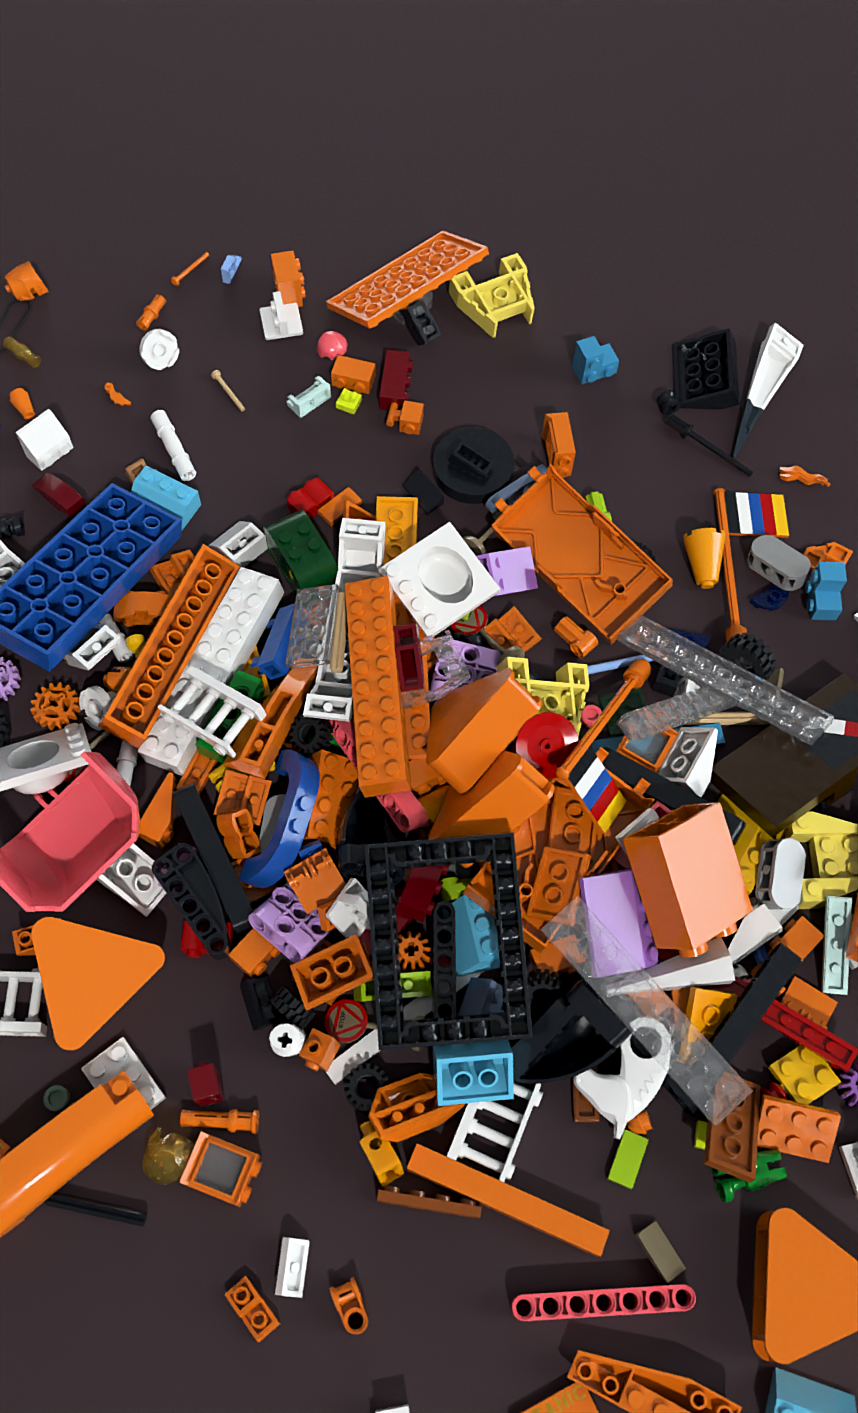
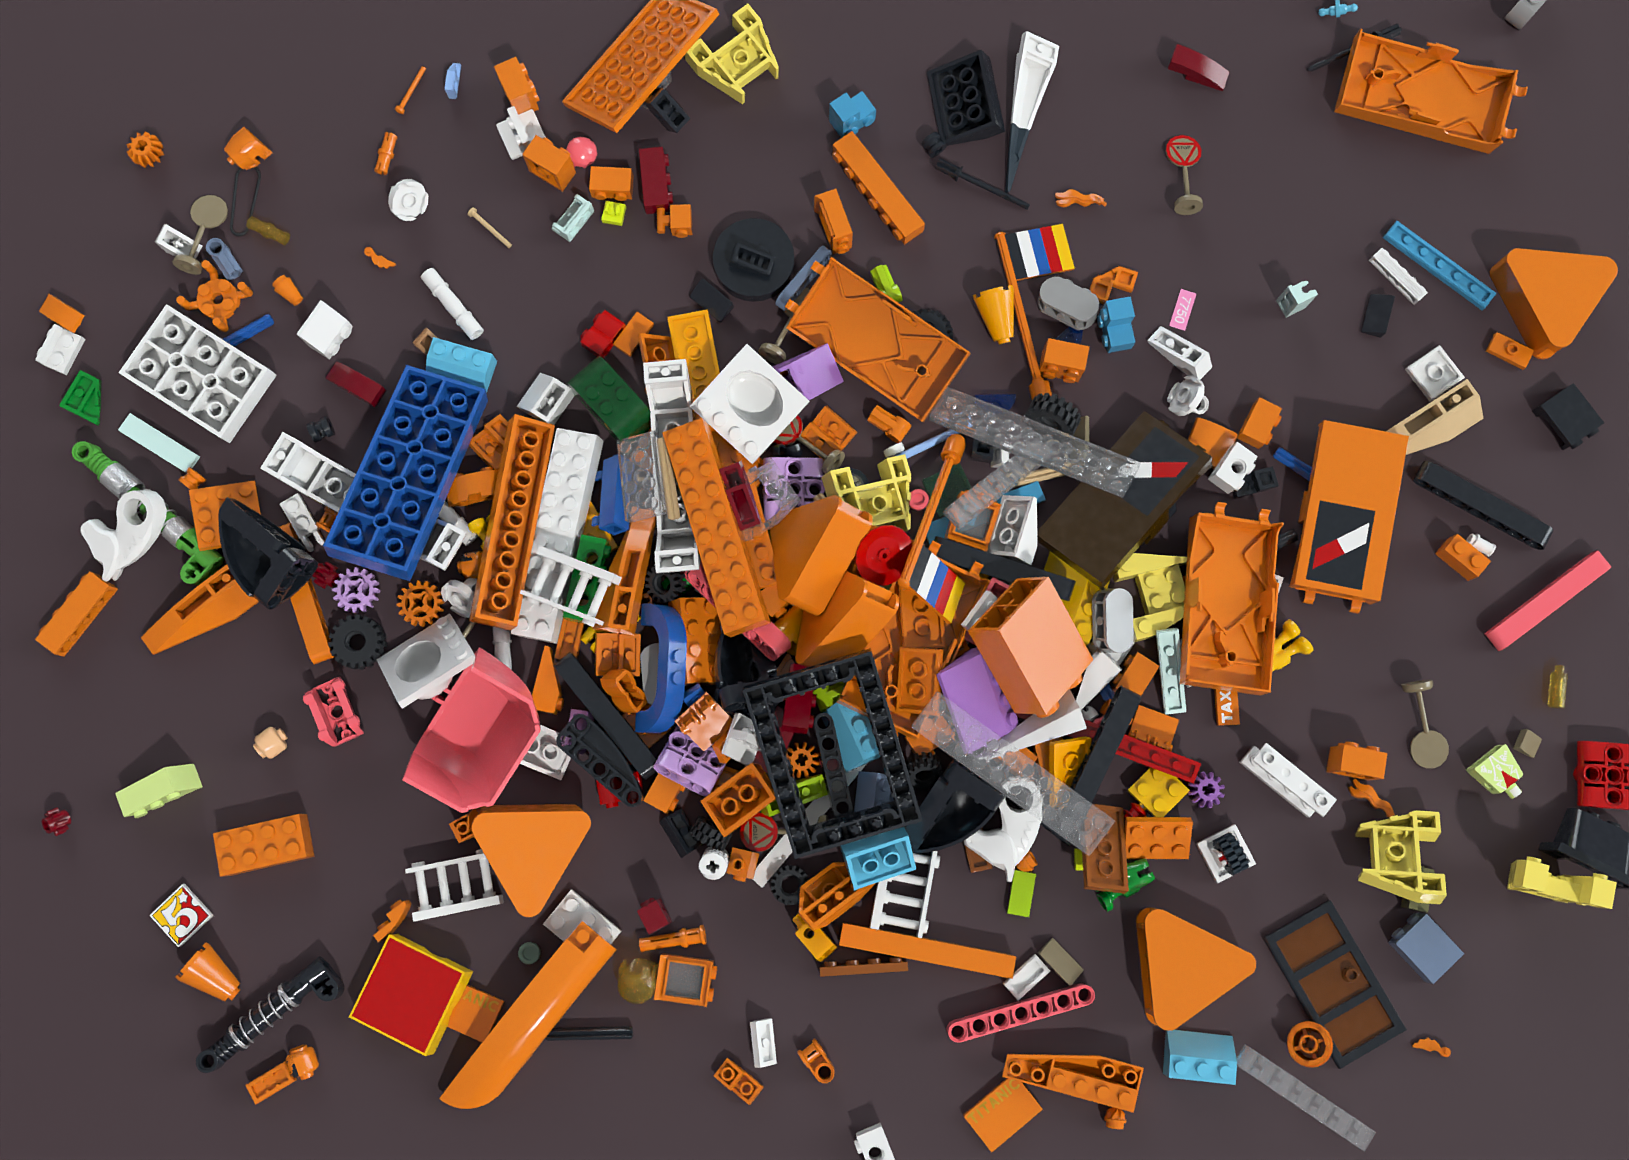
camera: 10 degrees left, 15 degrees up
none -> orange brick [522,135,576,192]
none -> orange brick [832,131,925,245]
none -> white tile [883,442,905,458]
none -> white tile [1003,954,1050,1001]
none -> orange brick [1039,338,1090,383]

